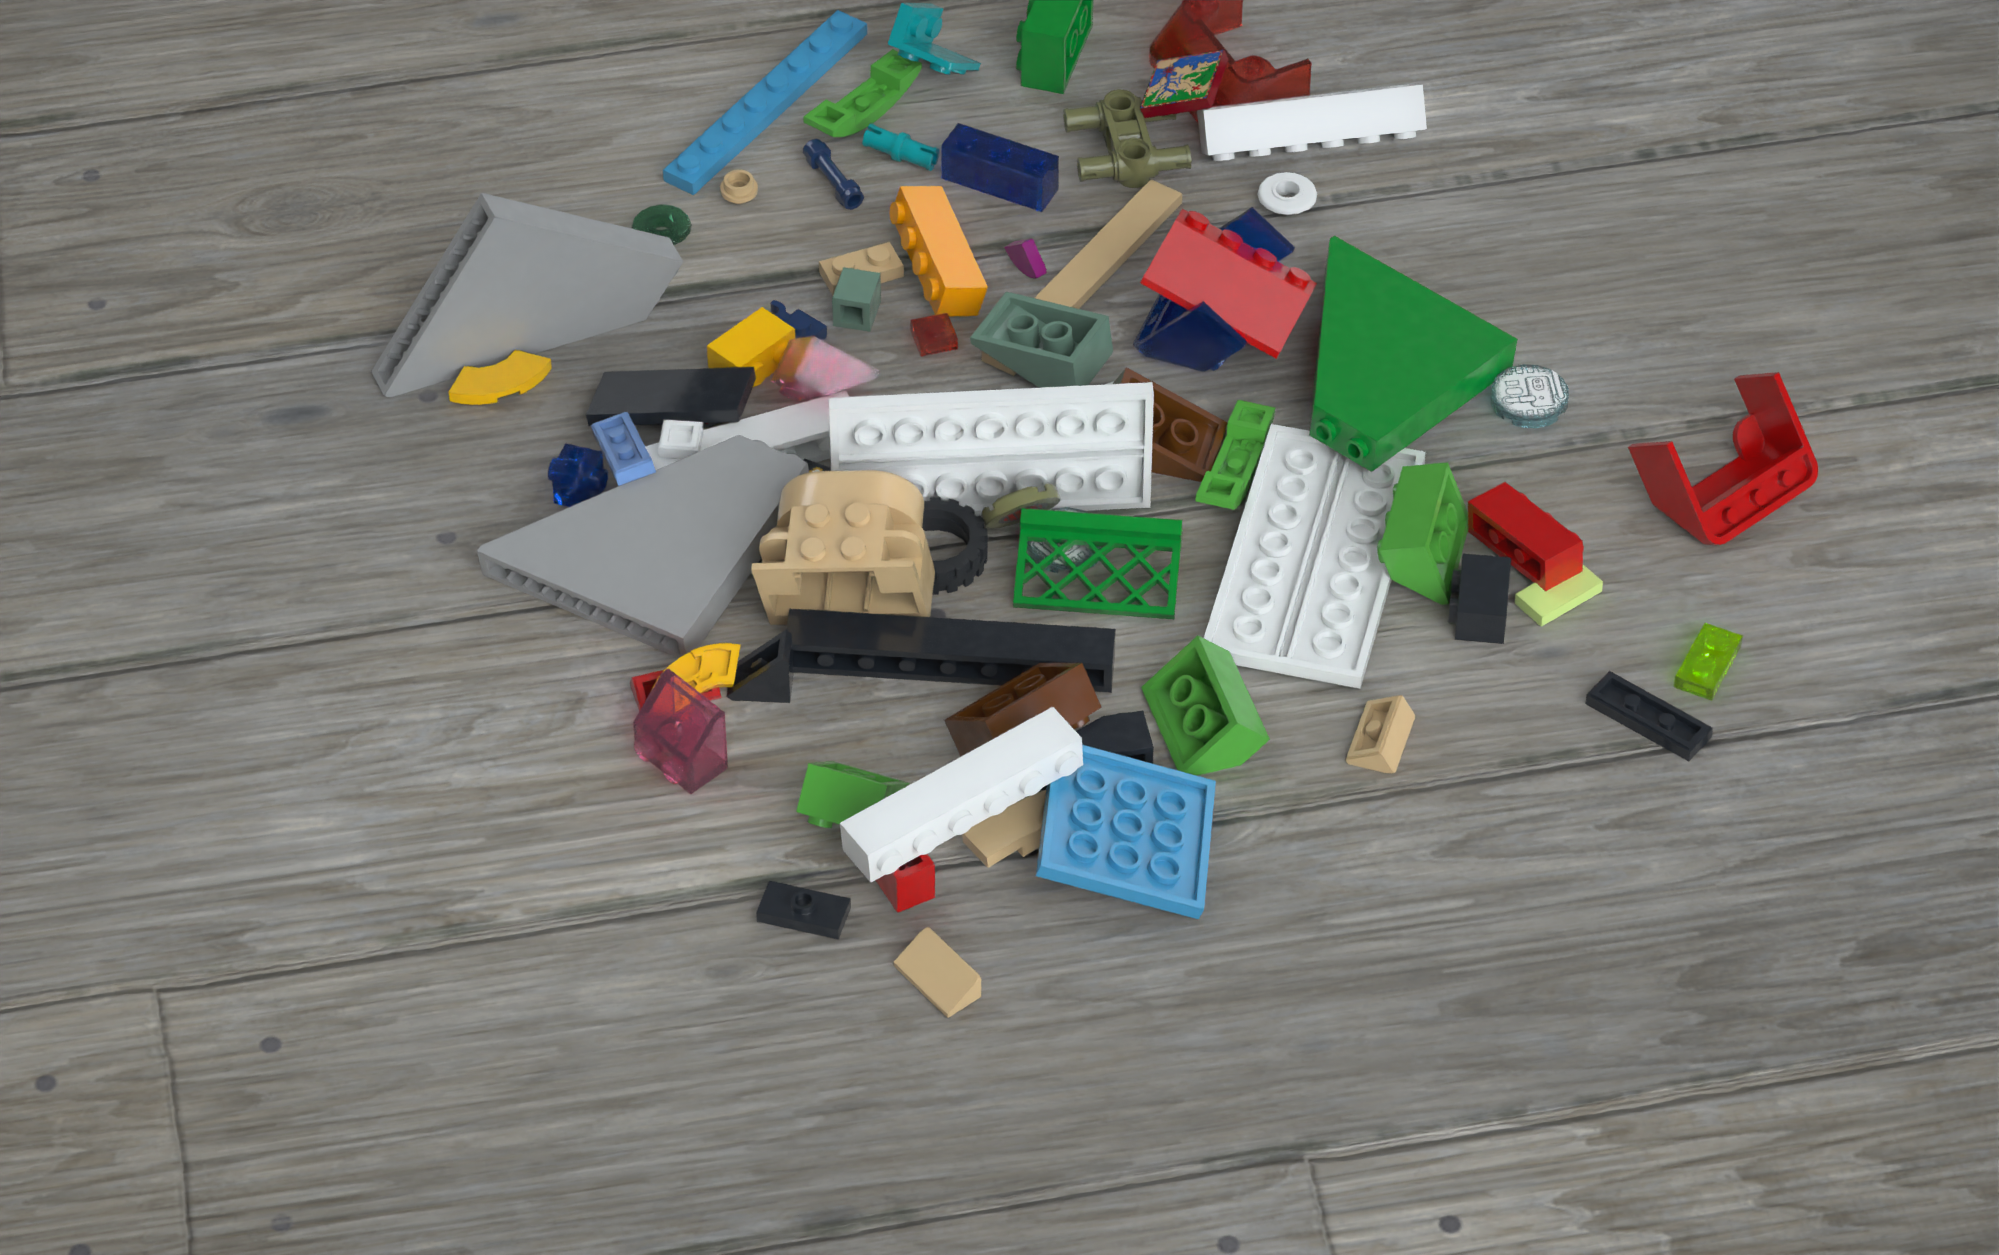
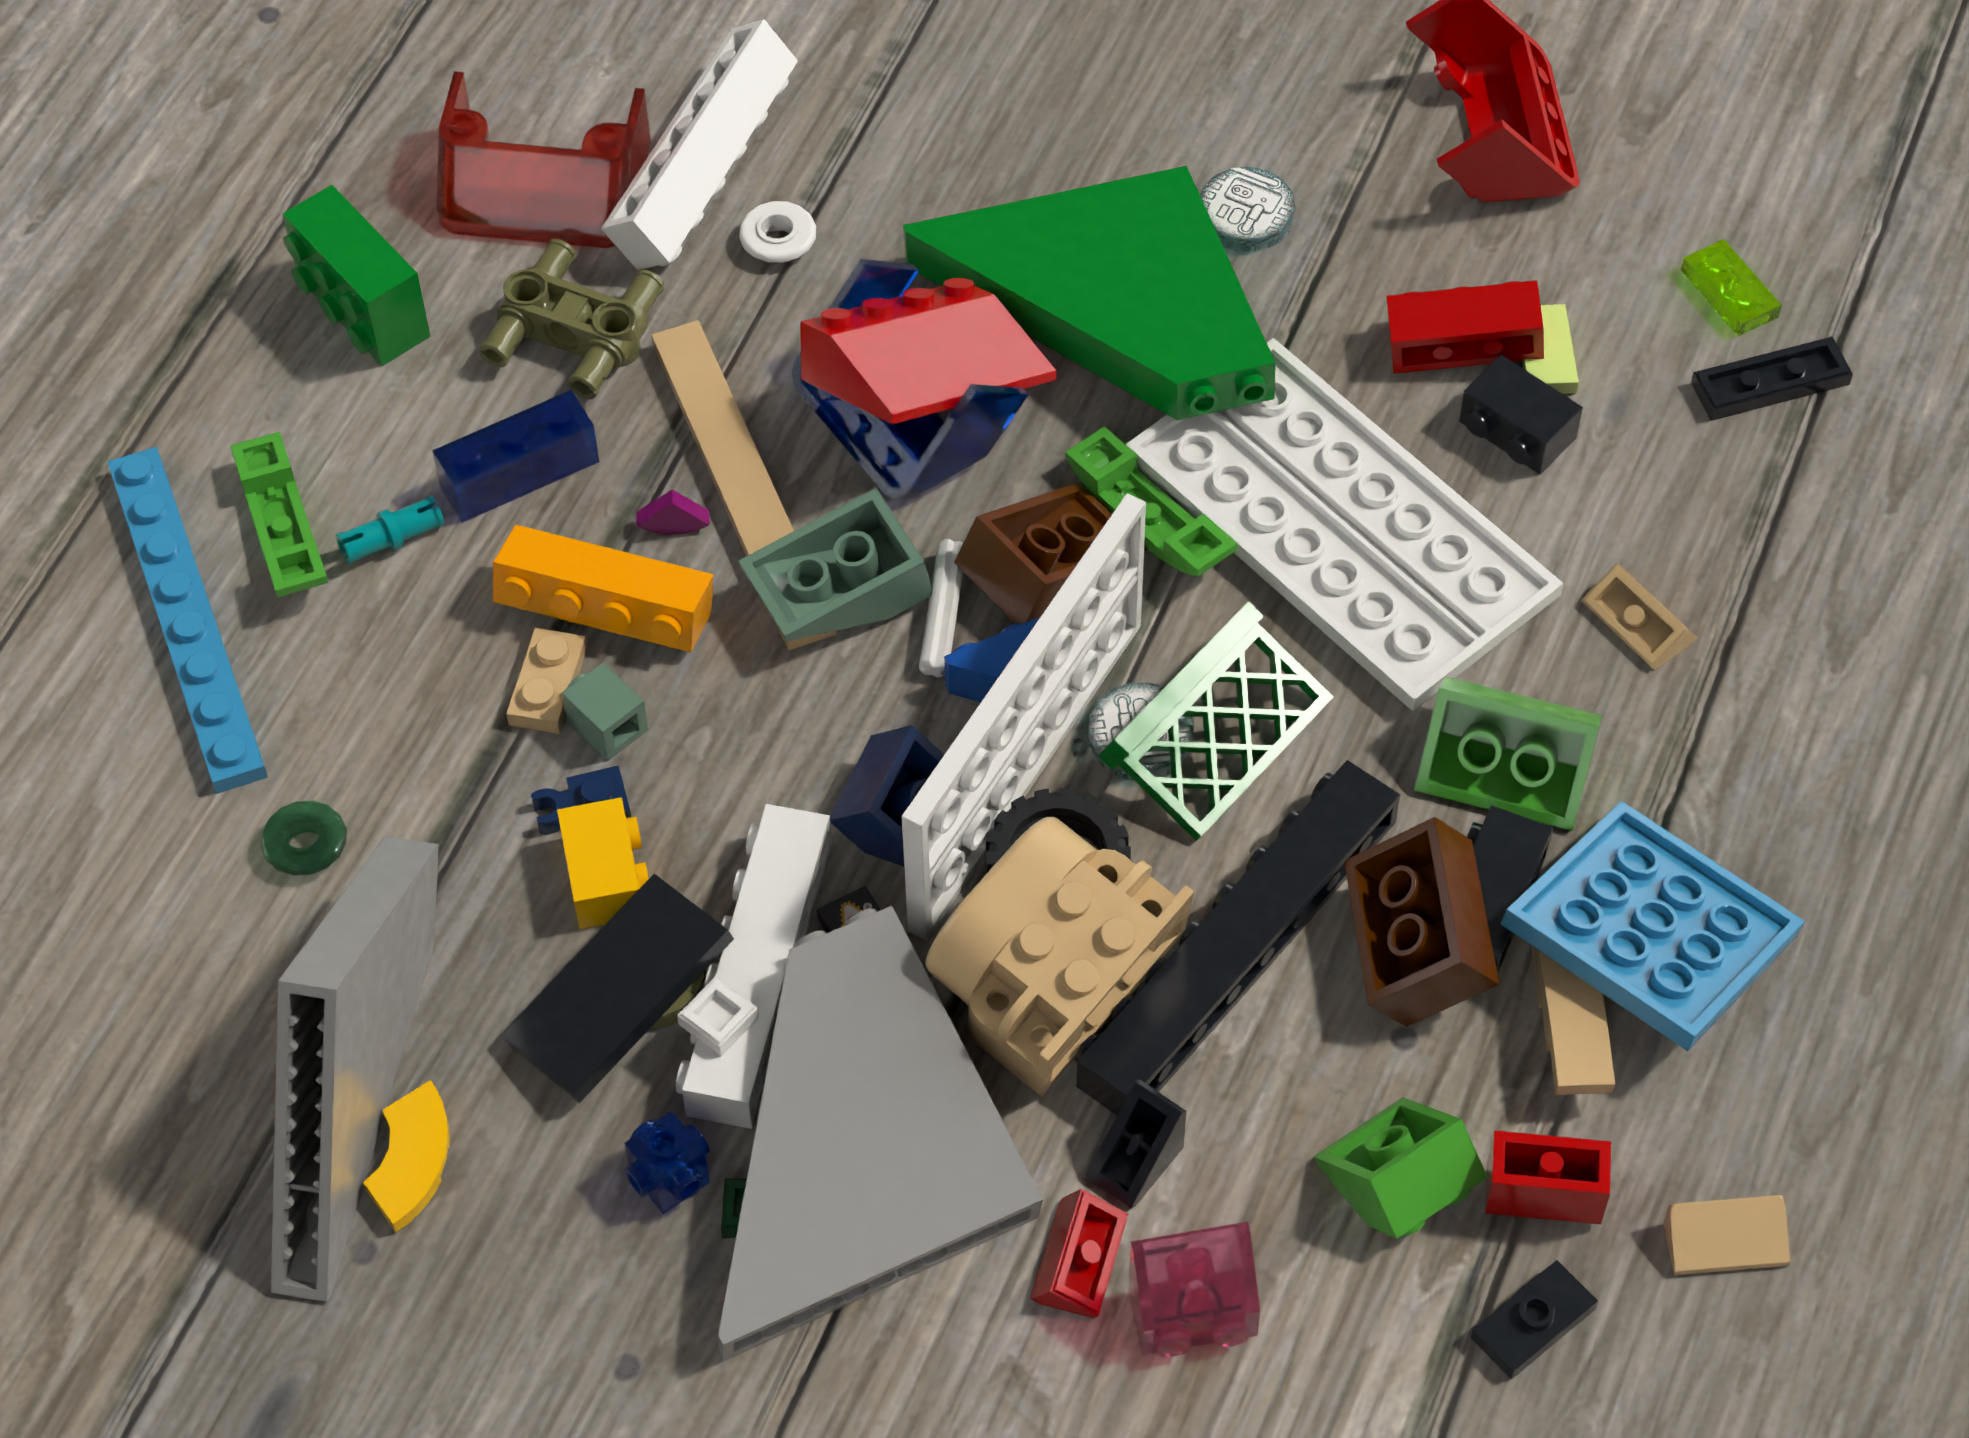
camera: 55 degrees left, 10 degrees up
medium blue tile [591,412,656,486] -> none
yellow tile [644,643,741,719] -> none
tan plate [720,170,758,204] -> none
clear pink slope [771,336,880,402] -> none
dark blue bar [803,139,864,210] -> none
white brick [840,707,1083,882] -> none
teal bracket [888,3,981,75] -> none
clear red plate [910,313,958,356] -> none
olive tile [981,483,1061,529] -> none
tile [1140,50,1229,118] -> none
bright green slope [1377,462,1468,605] -> none

